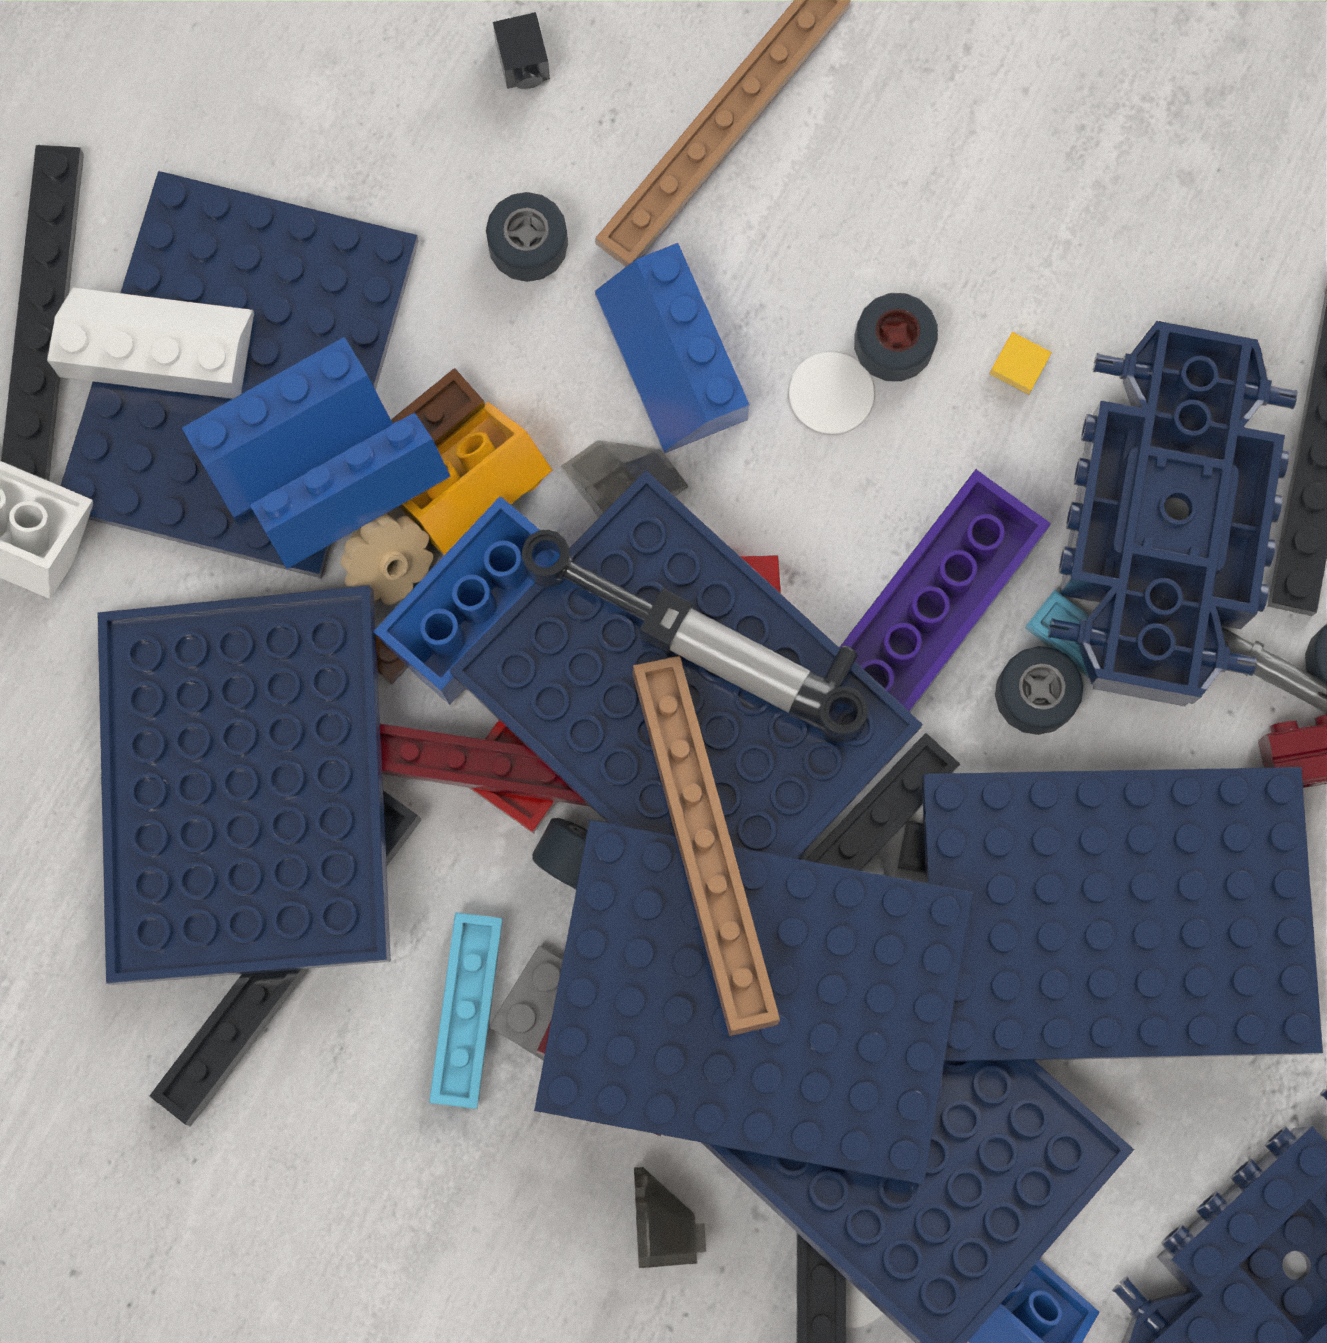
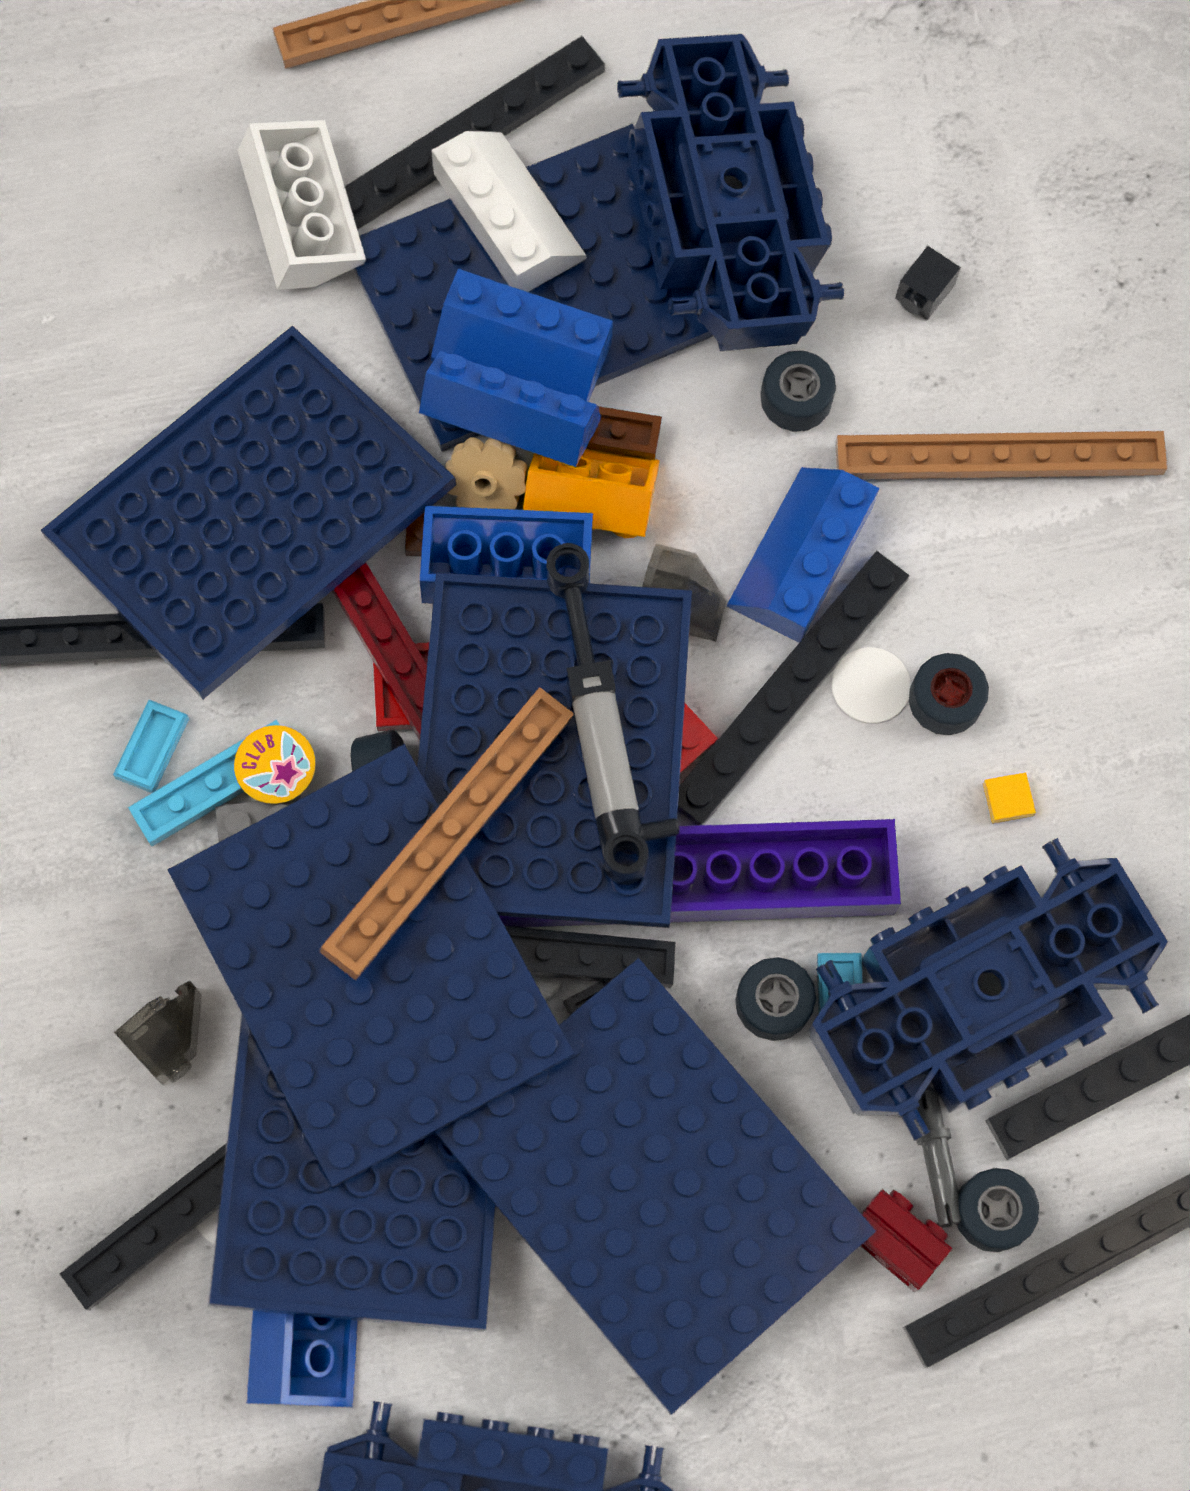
camera: 50 degrees right, 5 degrees down
none -> medium azure tile [113,700,189,793]
none -> sticker [234,725,316,804]
none -> dark blue piece [617,34,844,352]
none -> black plate [678,551,910,825]

